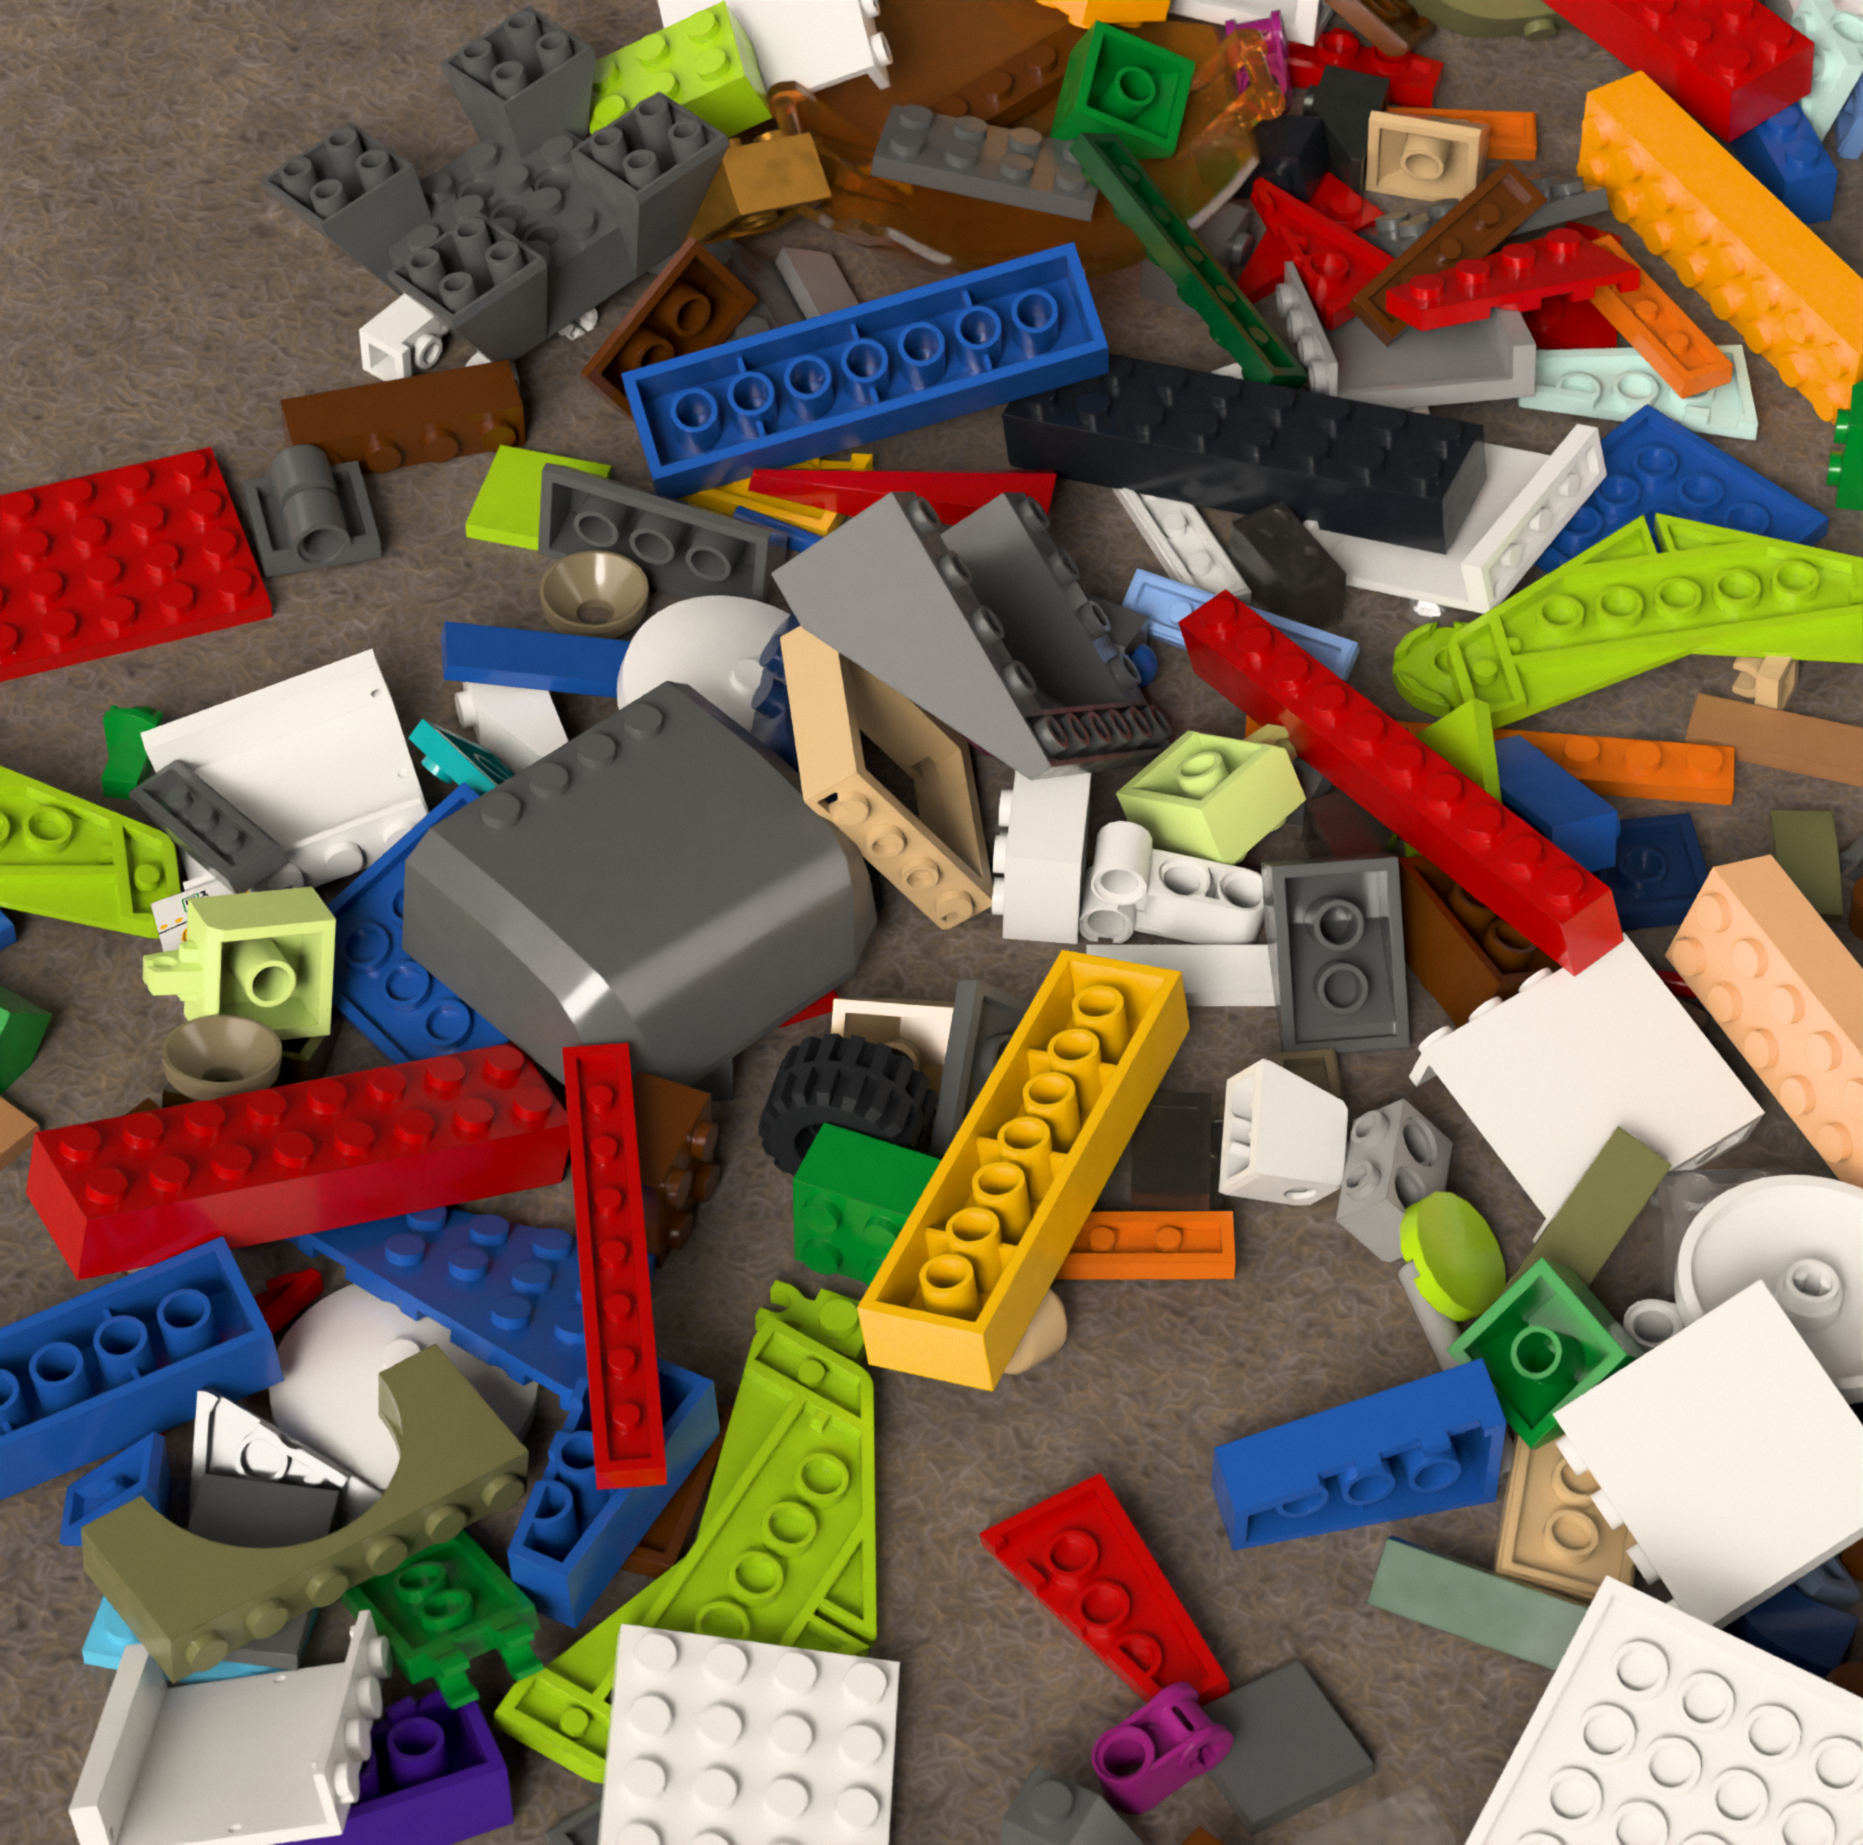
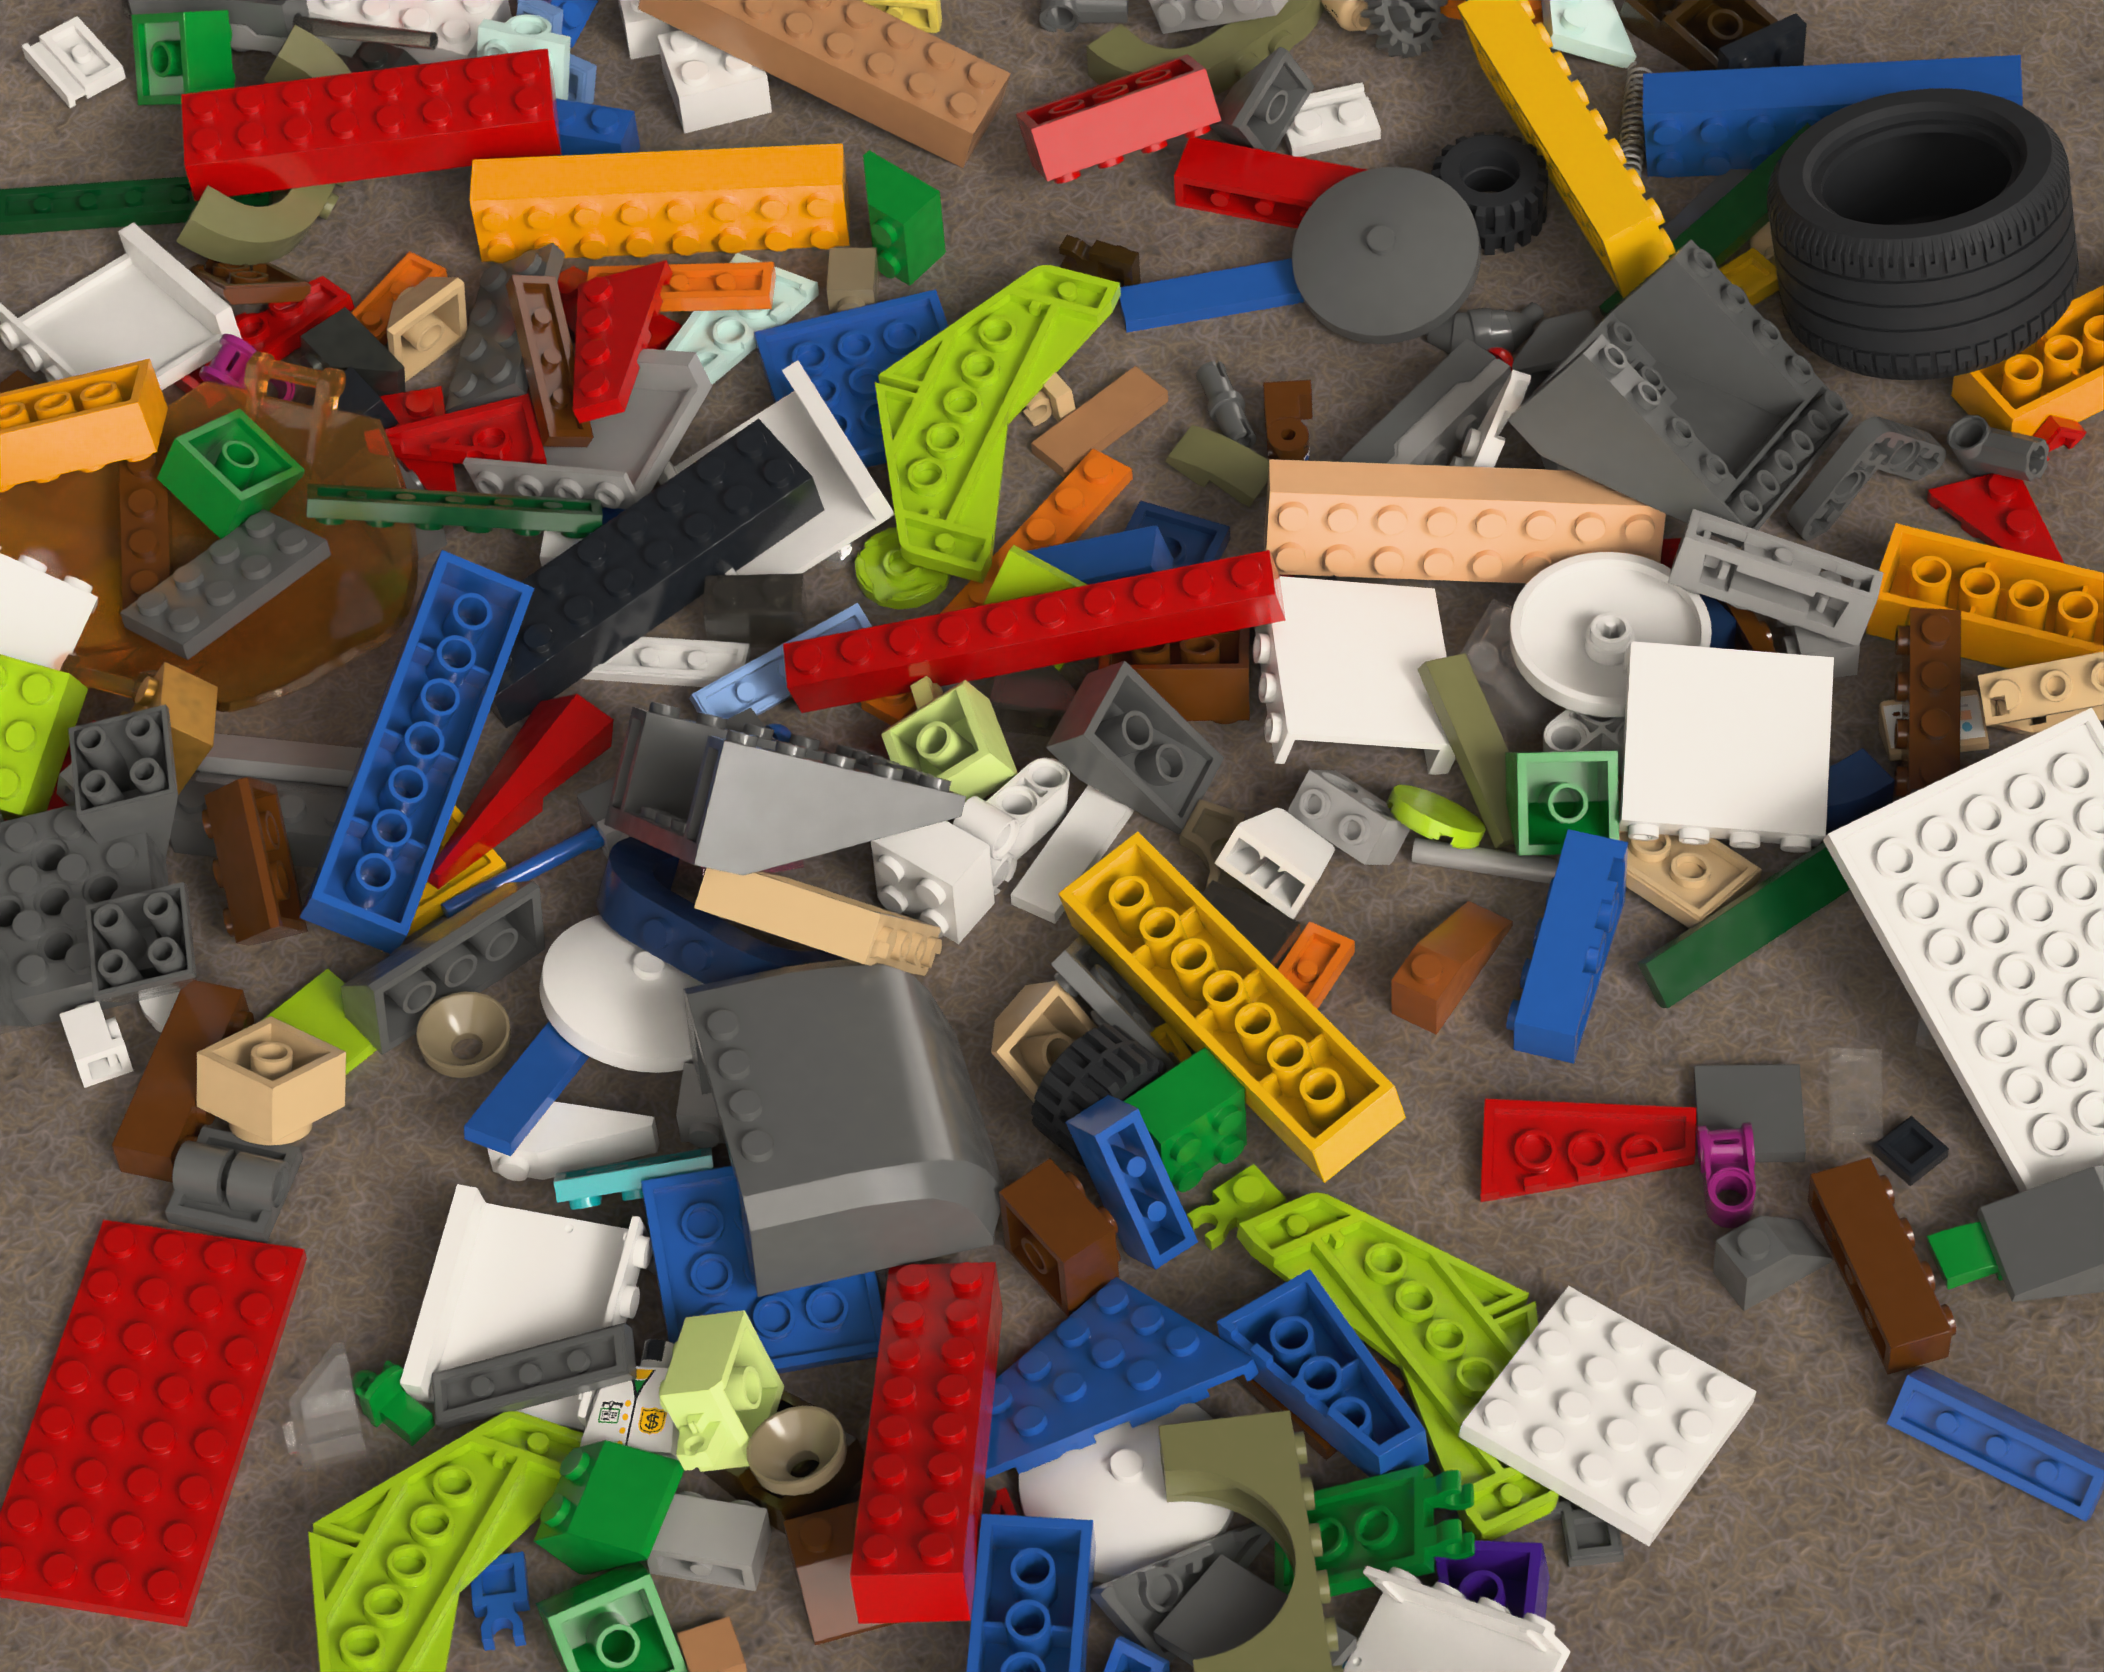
camera: 55 degrees left, 5 degrees up
red plate [562,1043,667,1490] -> none
none -> tan piece [197,1016,346,1145]
none -> clear slope [283,1341,368,1471]
none -> green slope [534,1440,684,1575]
none -> light grey brick [647,1491,772,1591]
none -> dark tan brick [826,248,880,314]
none -> blue brick [1066,1095,1198,1270]
none -> dark orange slope [1391,901,1513,1035]

